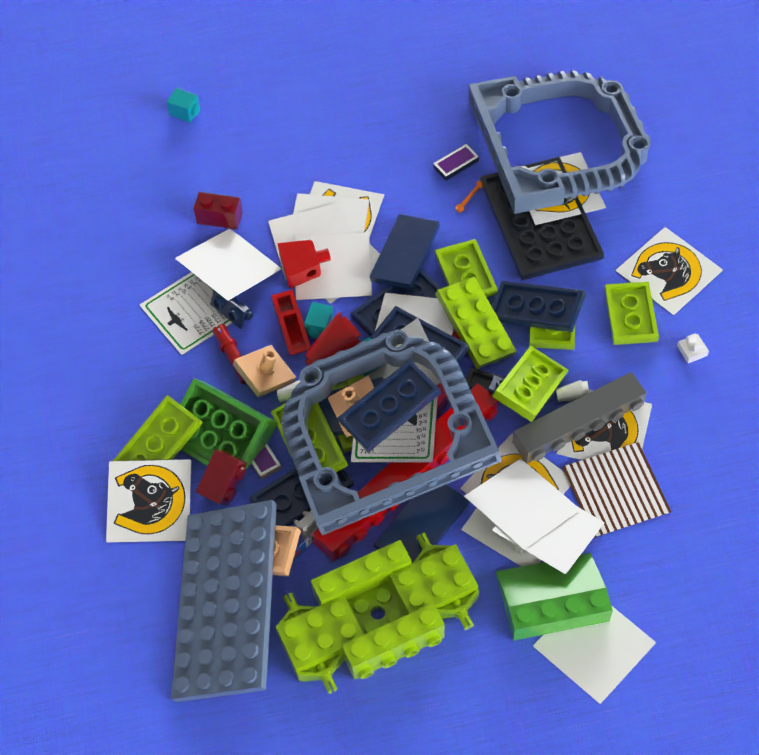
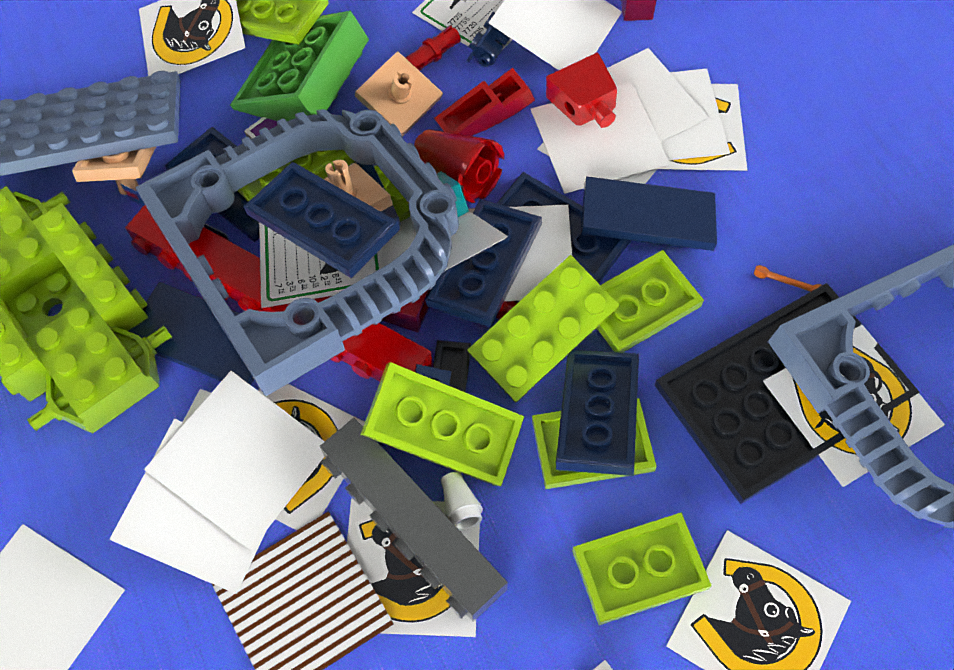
camera: 75 degrees right, 5 degrees up
dark red brick [196,449,247,505] -> none
teal brick [304,302,334,339] -> none
tile [433,144,479,181] -> none
bright green slope [496,553,613,641] -> none

